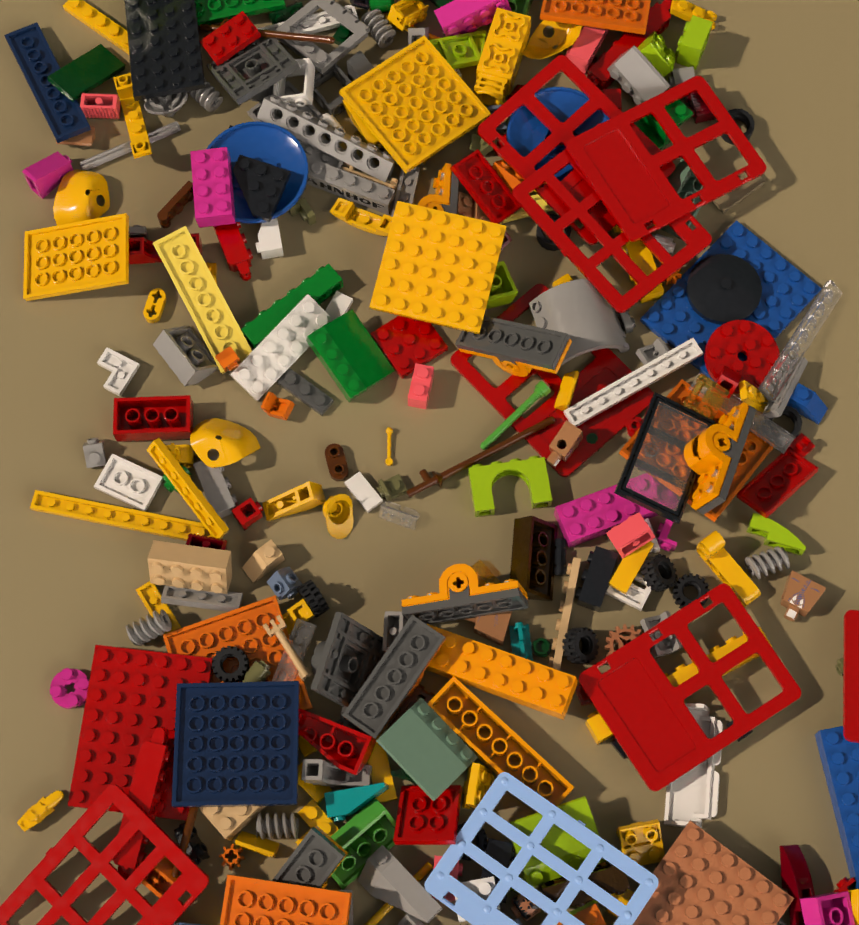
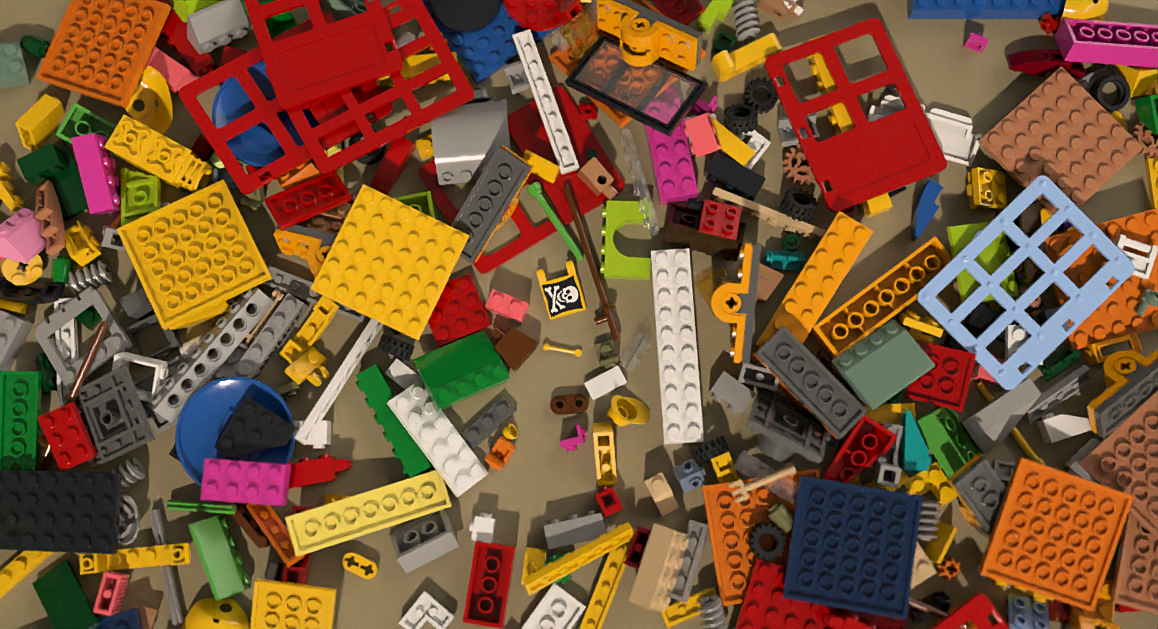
camera: 75 degrees left, 10 degrees up
yellow piece [190,418,261,468] -> none
orange bracket [215,346,241,372] -> none
none -> bright green axle [167,499,237,514]
none -> bright green slope [188,515,251,601]
none -> orange plate [246,503,305,567]
none -> yellow hinge [285,347,330,386]
none -> white tile [294,319,383,445]
none -> red slope [370,137,416,195]
none -> black tyre [377,334,415,361]
none -> white brick [469,513,496,543]
none -> reddish brown torso [491,326,539,373]
none -> yellow hinge [501,424,518,441]
none -> flag [536,260,587,320]
none -> dark pink bracket [560,424,587,452]
none -> clear plate [619,128,659,236]
none -> white brick [650,248,704,445]
none -> red hinge [698,199,742,240]
none -> light grey brick [709,371,756,414]
none -> dark green plate [712,31,737,53]
none -> blue slope [911,179,943,241]
none -> dark pink plate [964,33,989,53]

